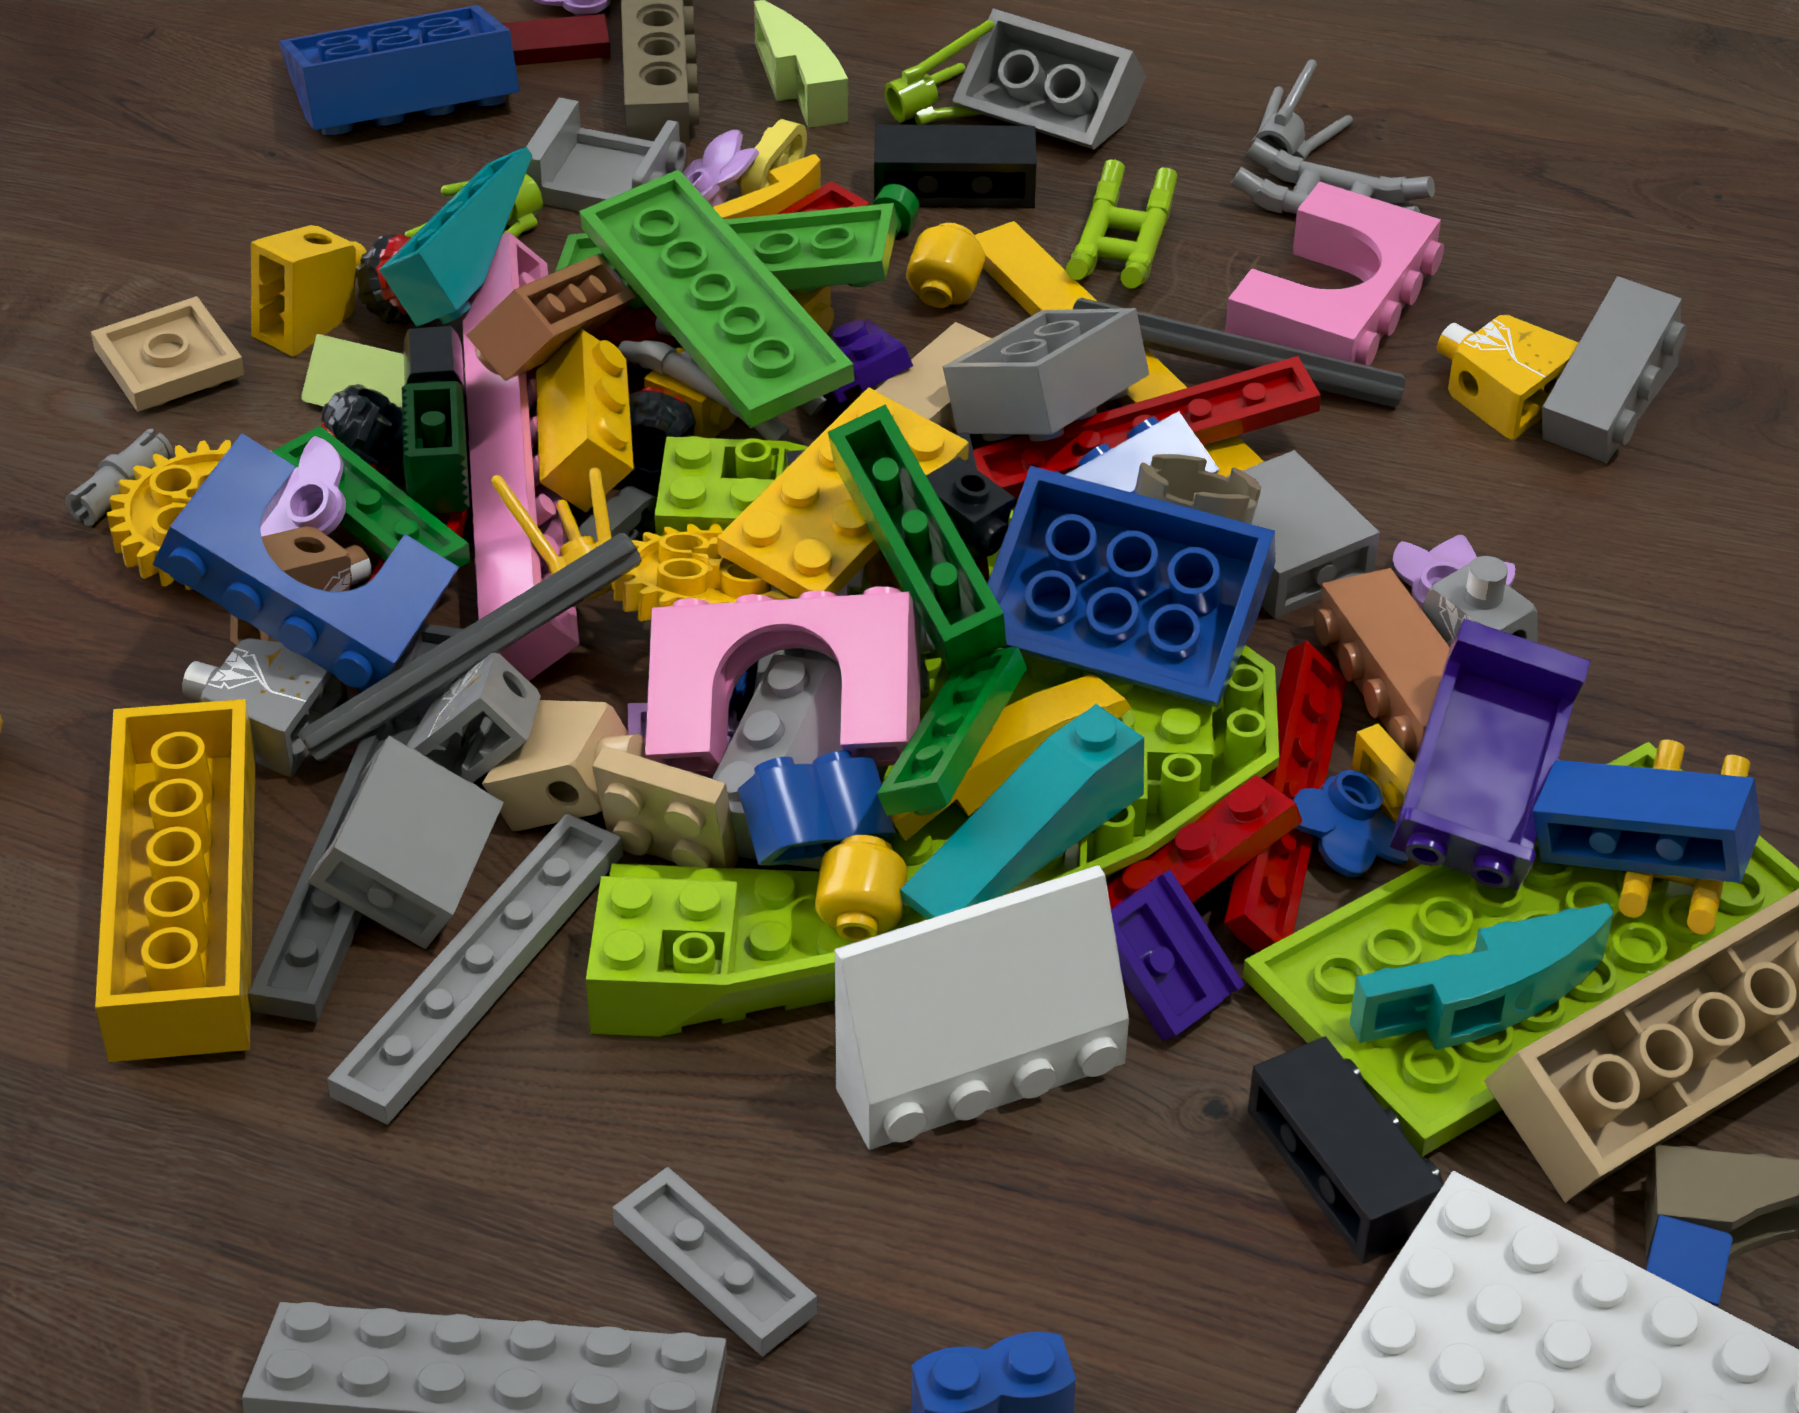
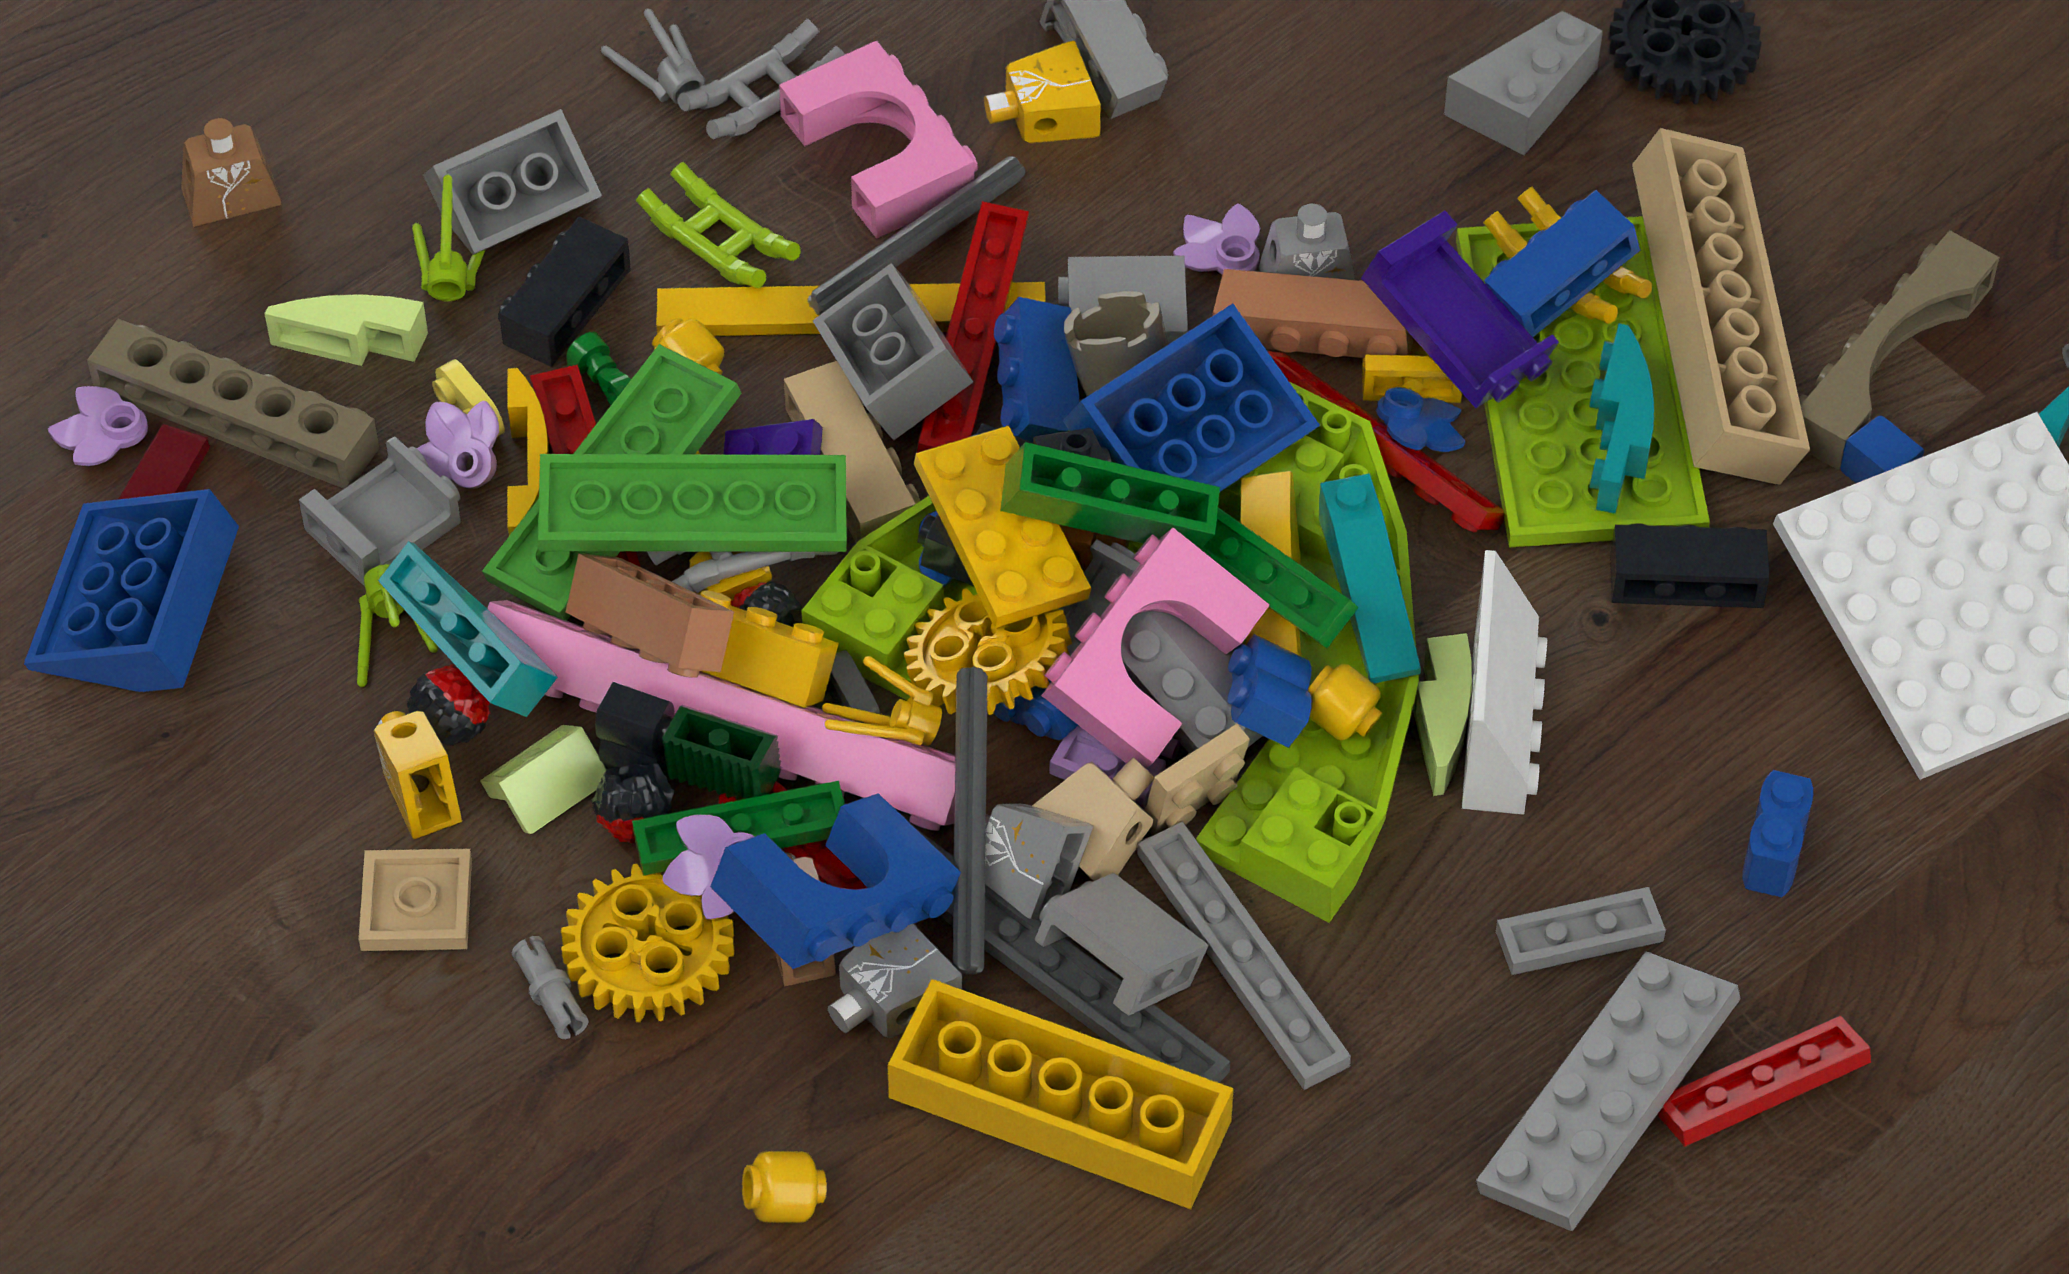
camera: 60 degrees left, 10 degrees up
red plate [1107,775,1303,908] -> none
dark purple plate [1111,870,1245,1041] -> none

